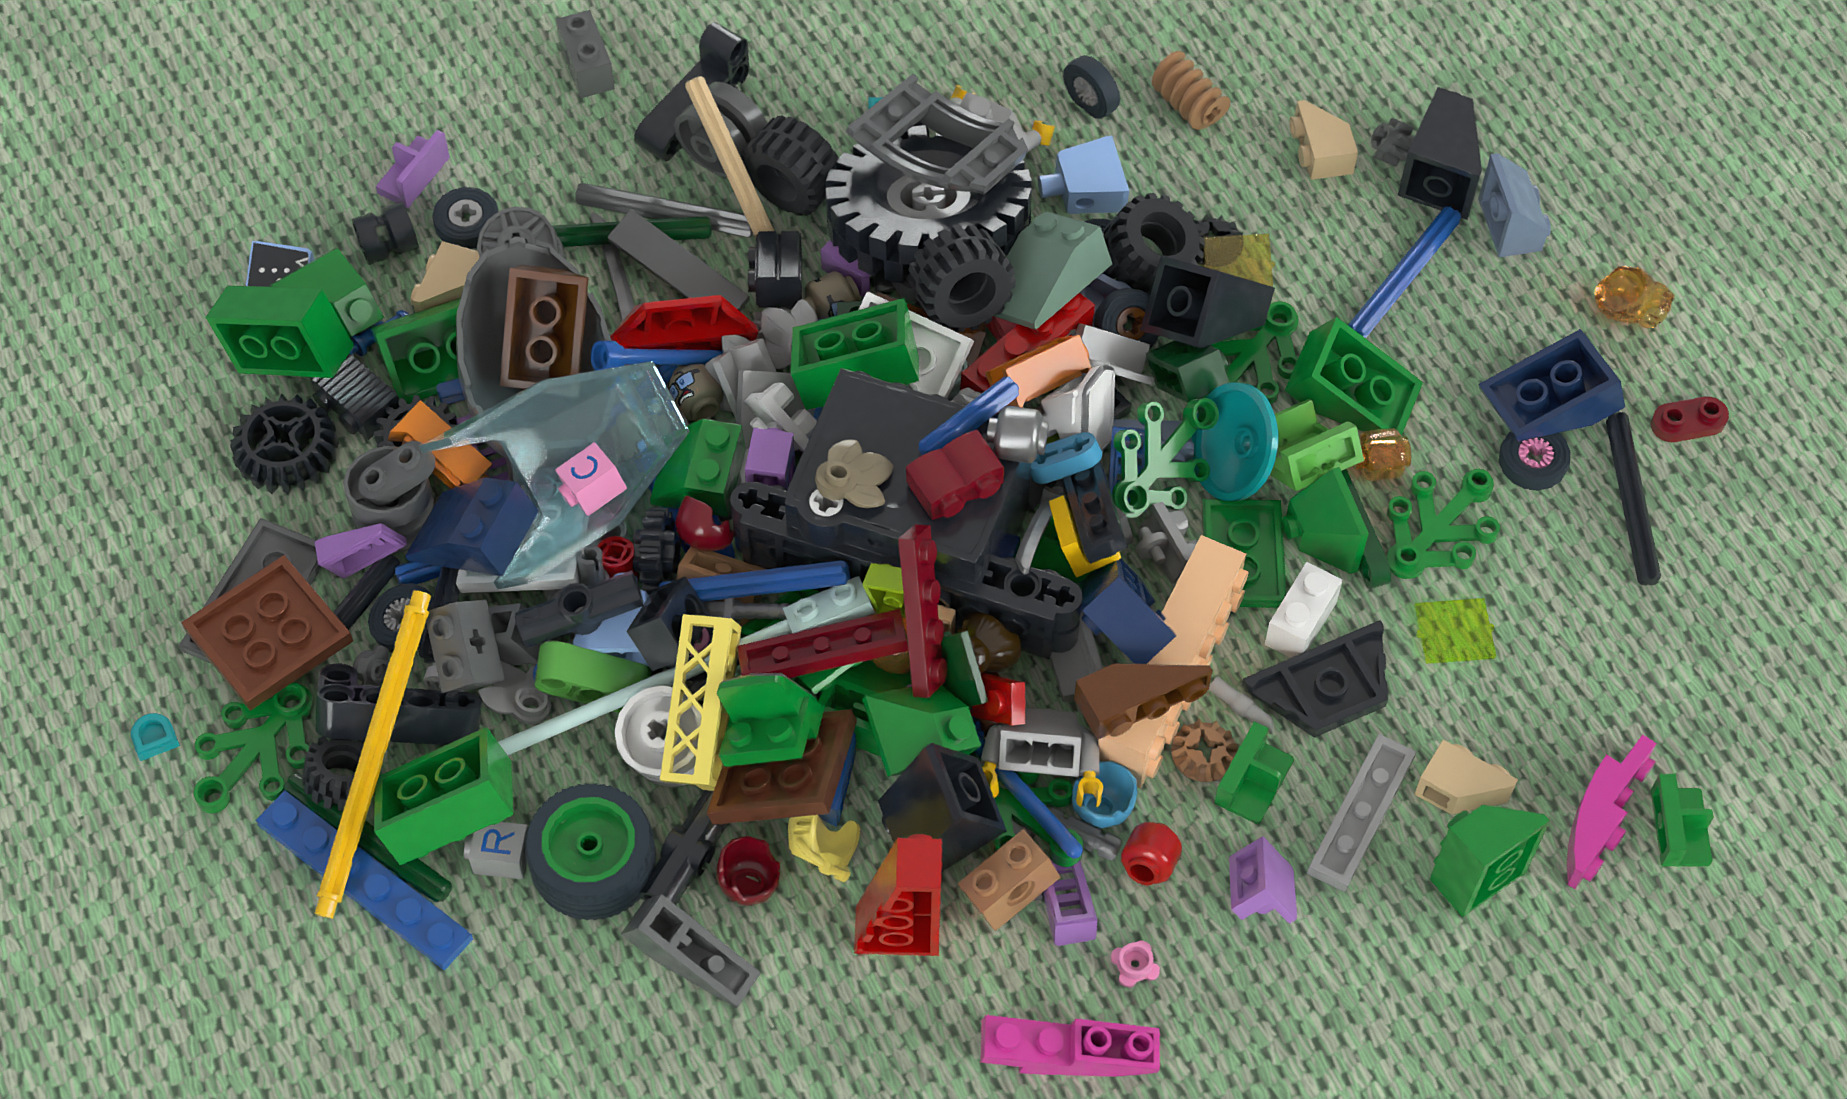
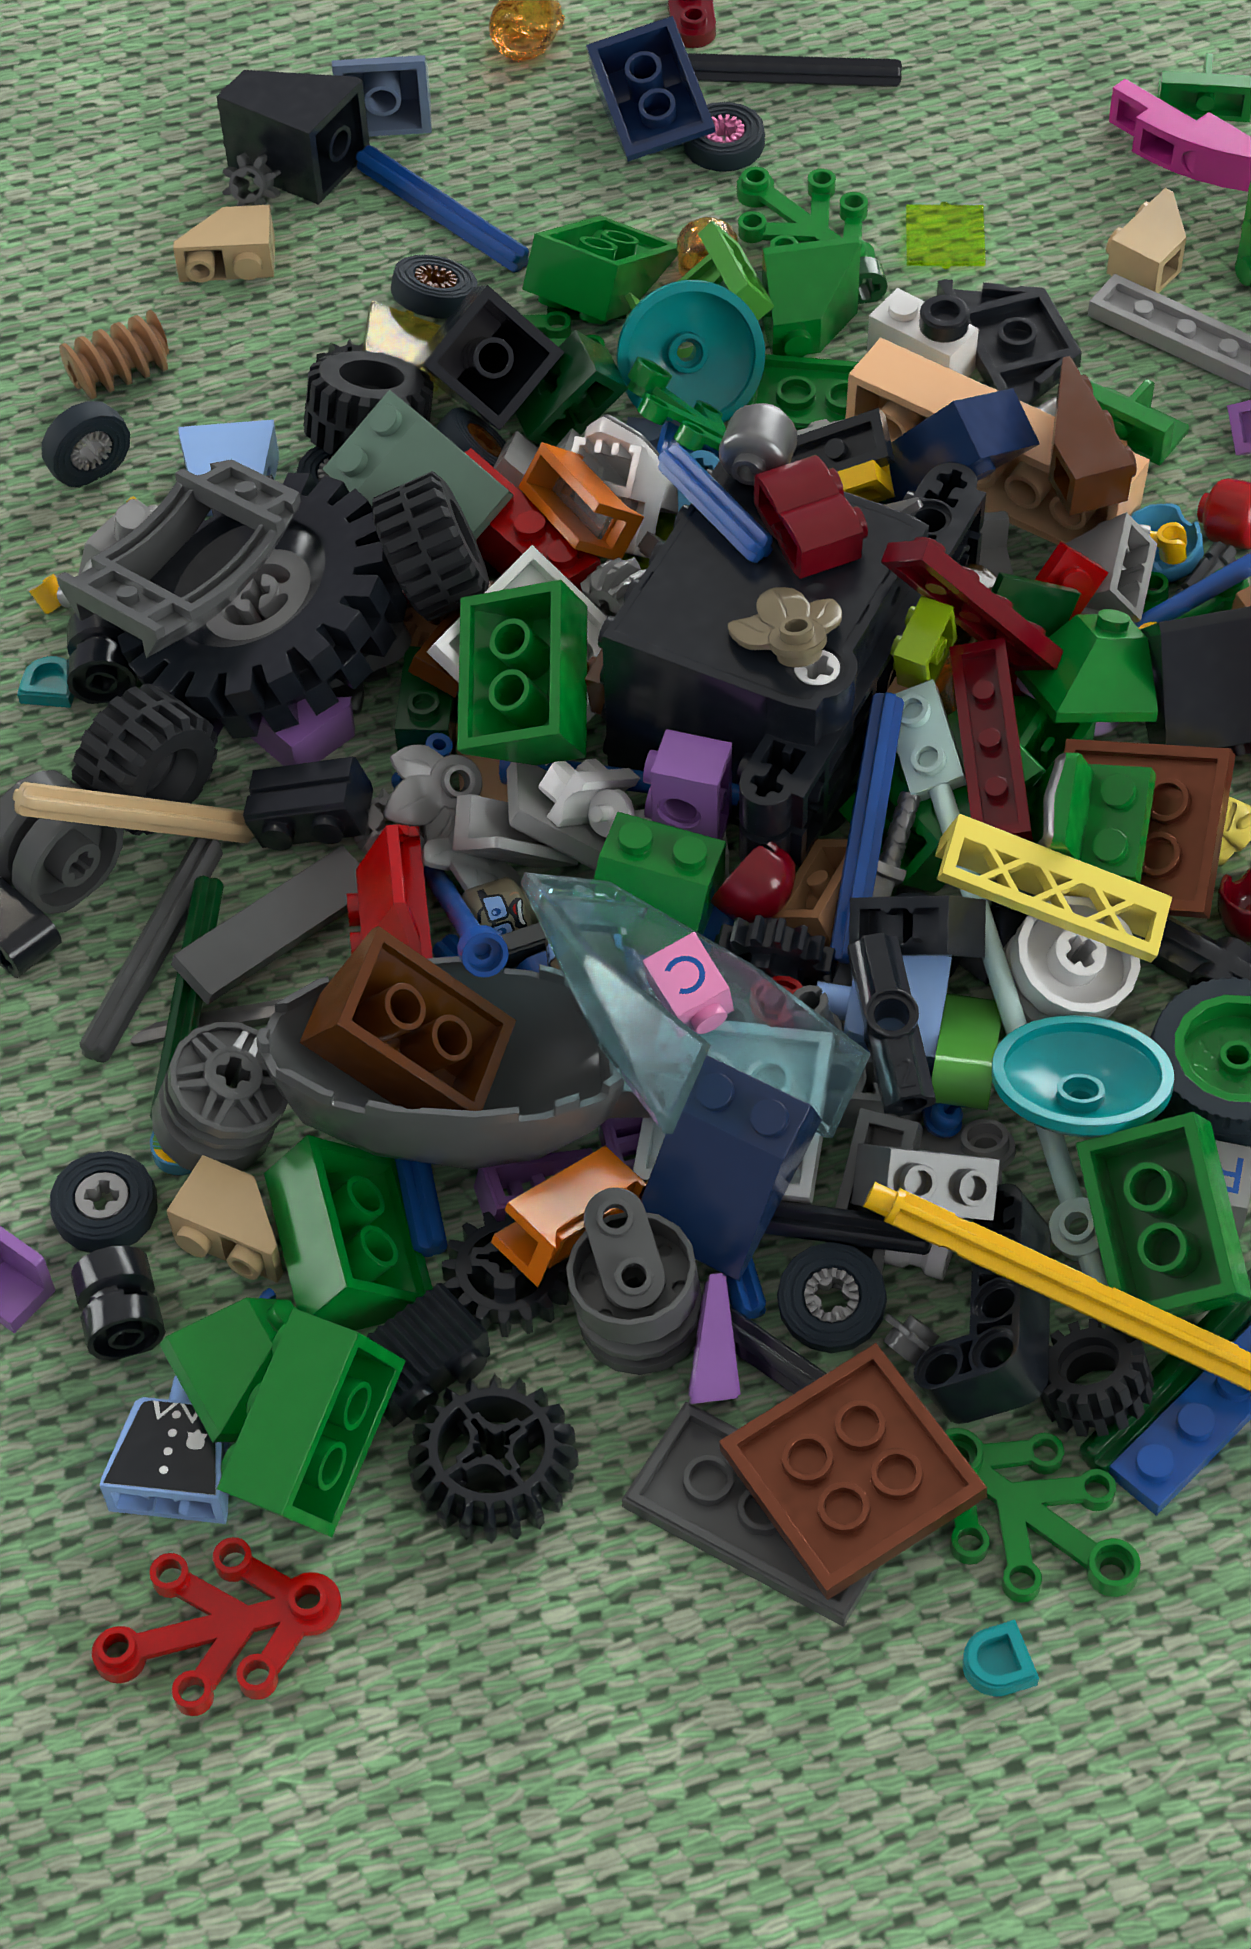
camera: 80 degrees left, 5 degrees down
dark tan head [803,271,861,320] -> none
none -> red plant [92,1537,342,1716]
none -> black bush [391,255,478,319]
none -> black tile [919,295,970,343]
none -> teal dish [991,1015,1174,1137]

